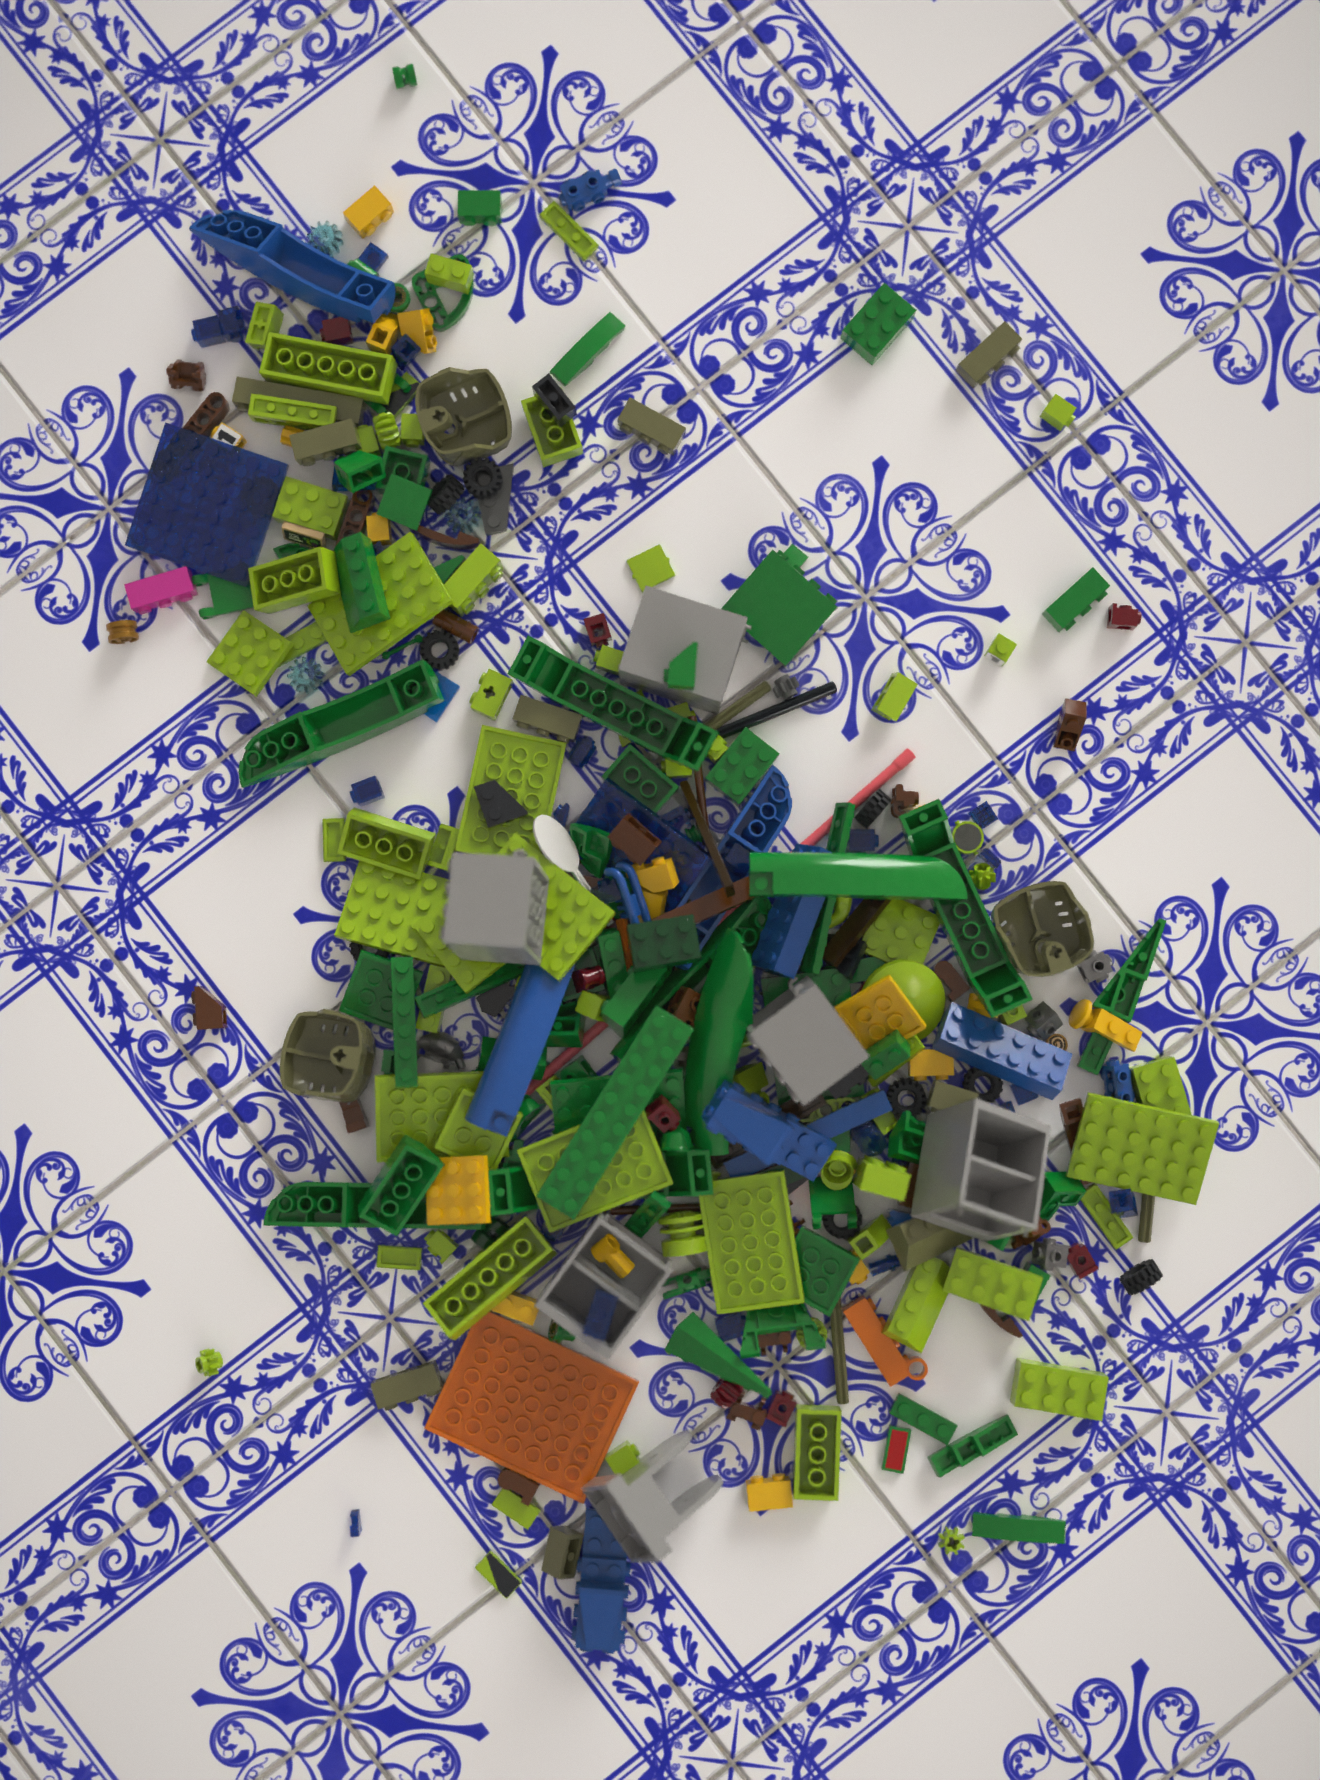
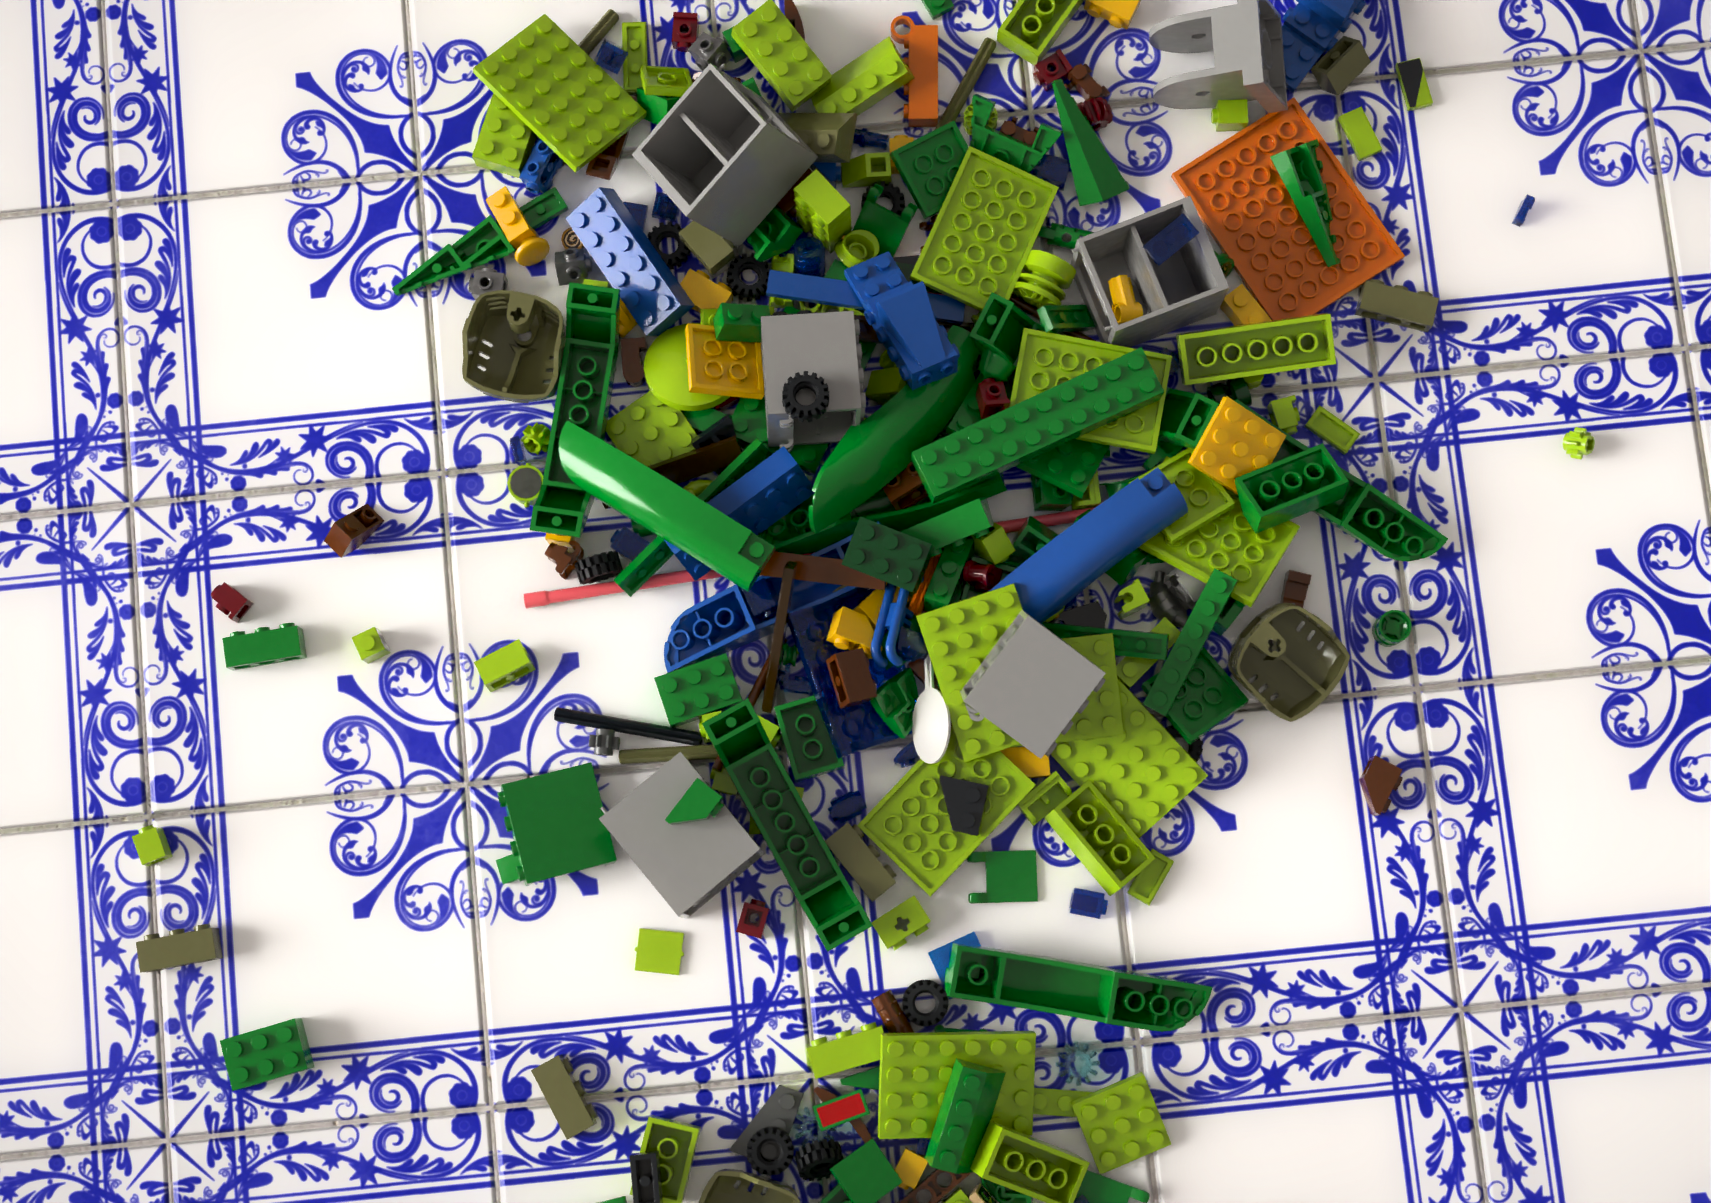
camera: 145 degrees left, 5 degrees down
reddish brown leg [498,1467,540,1506] -> none
lime brick [593,645,624,676] -> none
clear blue tile [968,801,998,829] -> none
none -> lime tile [640,65,693,97]
none -> black tyre [782,371,829,422]
none -> red tile [812,1089,870,1131]
none -> green flag [967,850,1038,904]
none -> lime hinge [1114,579,1150,620]
none -> green wedge [1270,139,1340,267]
none -> green wheel [1372,610,1412,647]

